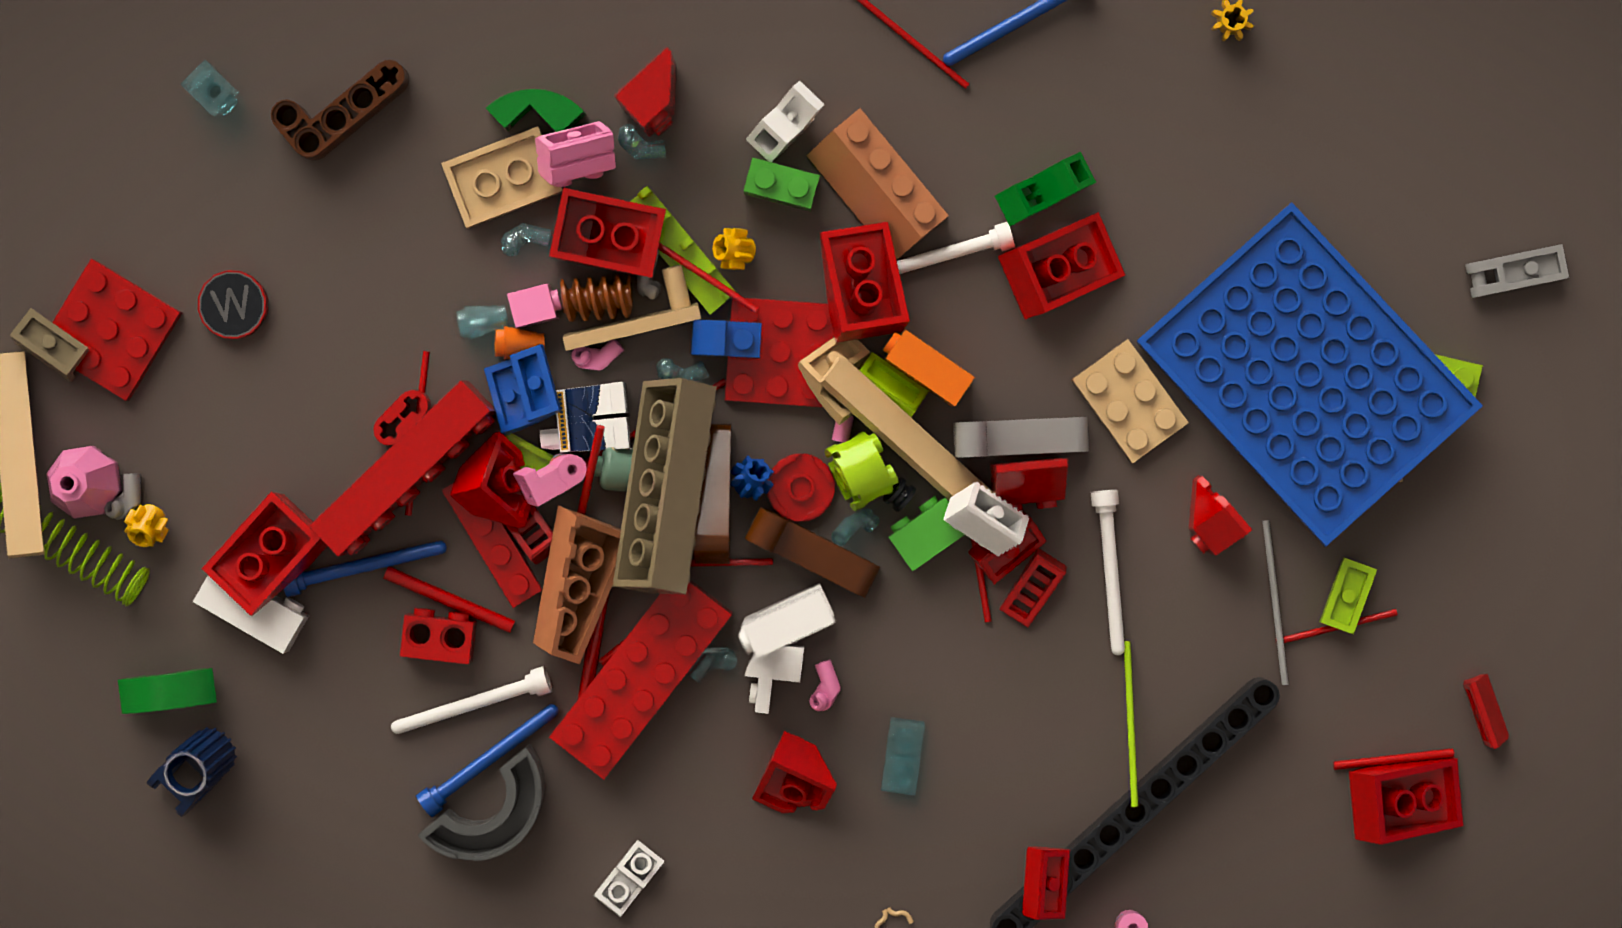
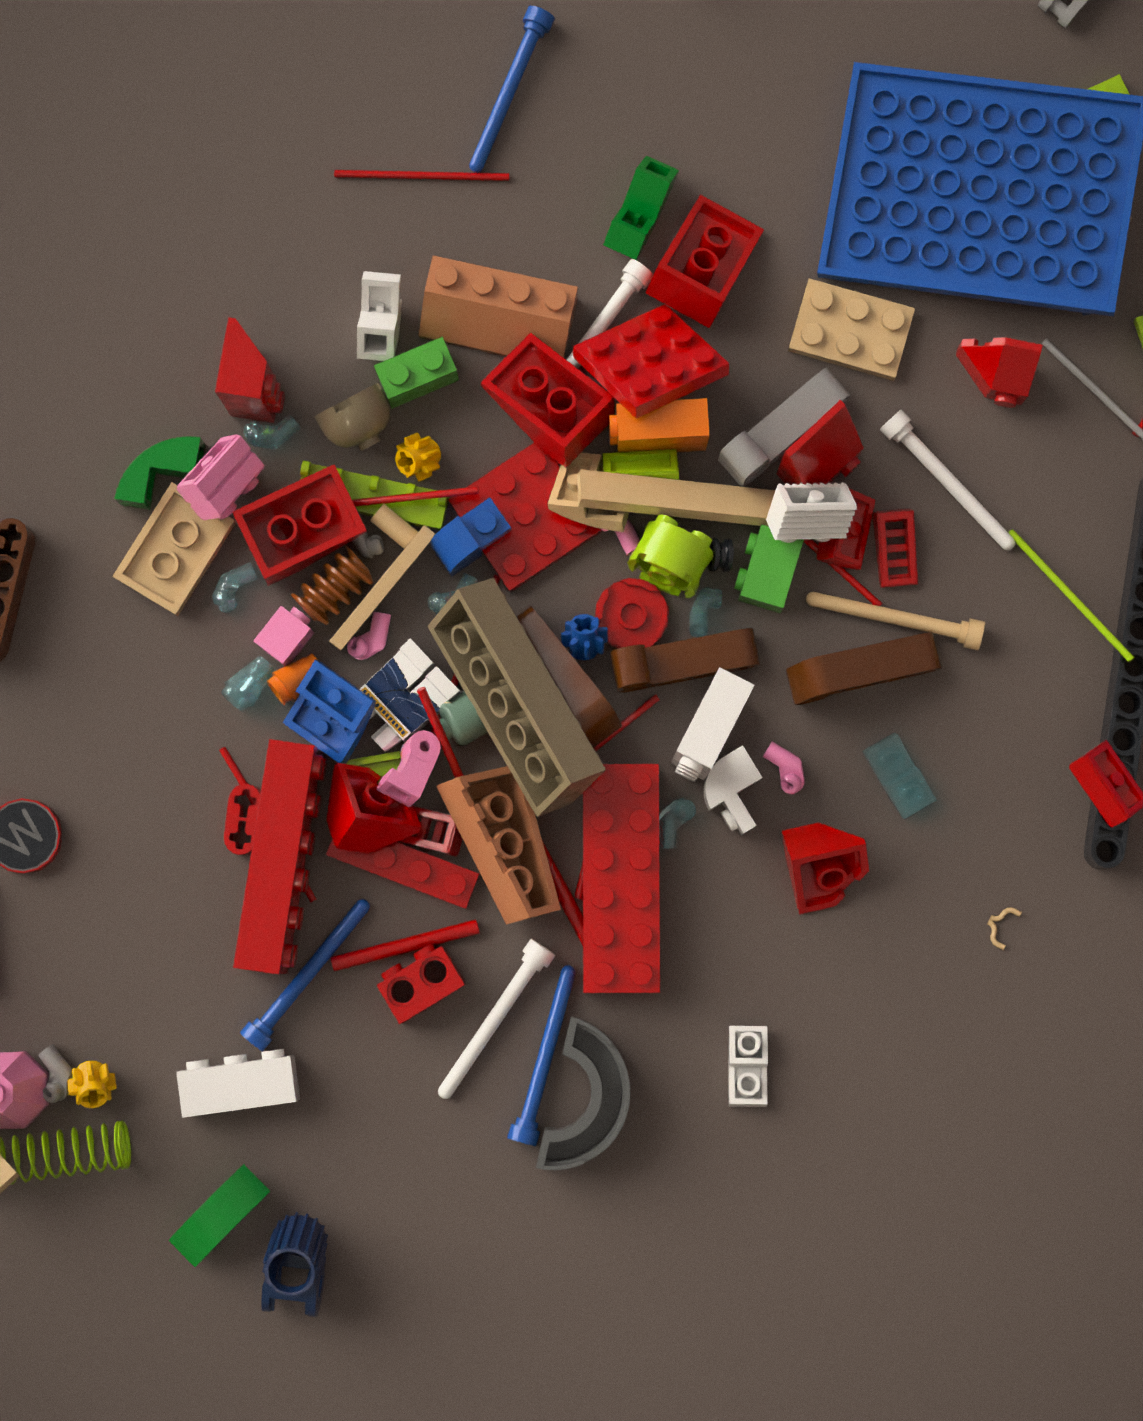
camera: 35 degrees left, 5 degrees down
red slope [202,491,327,616] -> none
none -> dark tan cylinder [314,383,390,451]
none -> red plate [573,304,729,419]
none -> reddish brown beam [785,632,942,706]
none -> tan piece [806,592,985,651]

